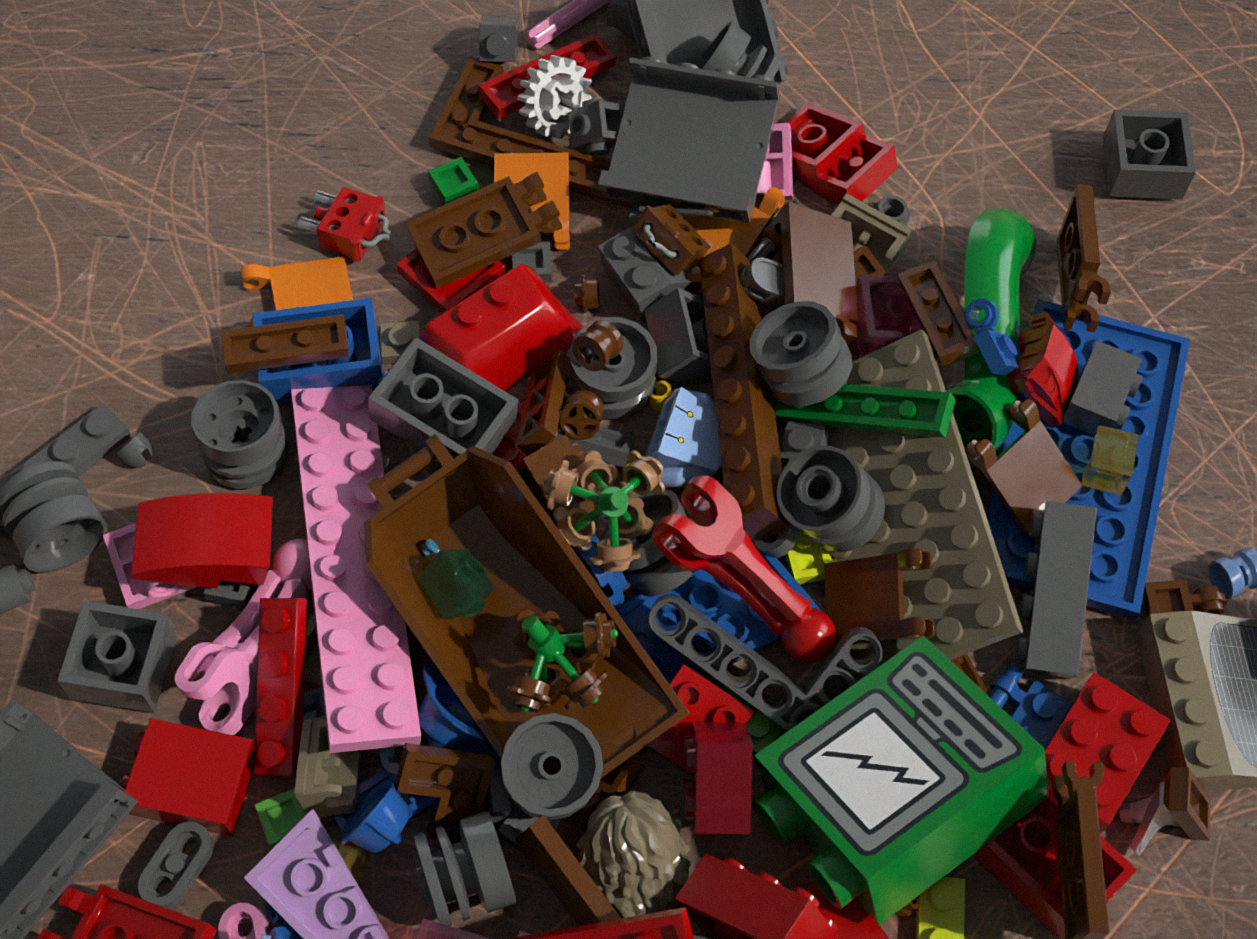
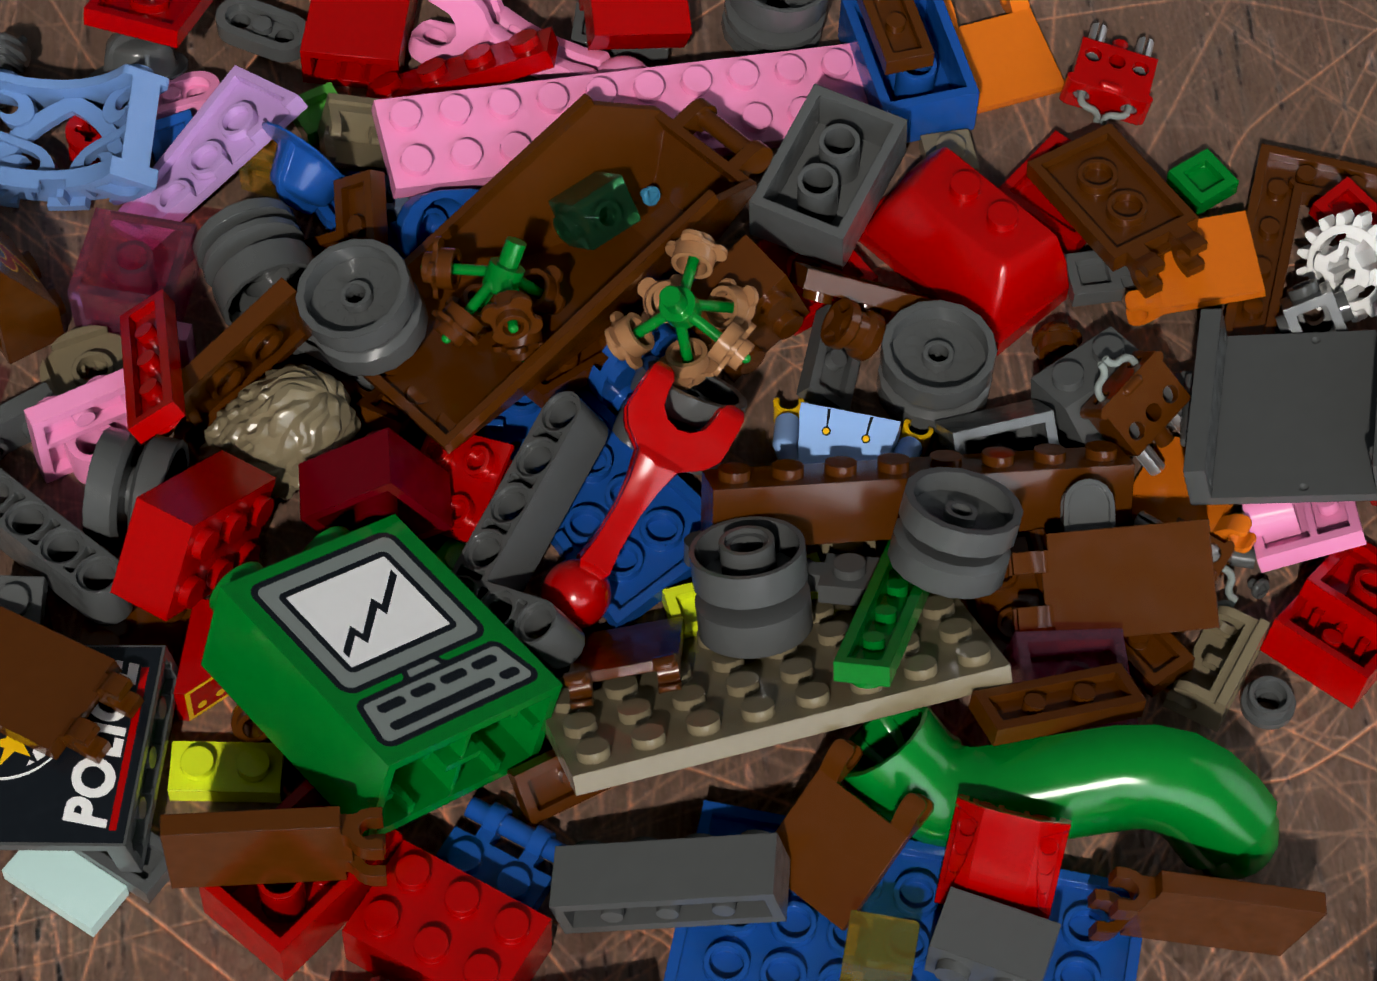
camera: 85 degrees right, 5 degrees down
reddish brown wheel [572,320,623,372] -> none
blue plate [965,299,1019,376] -> none

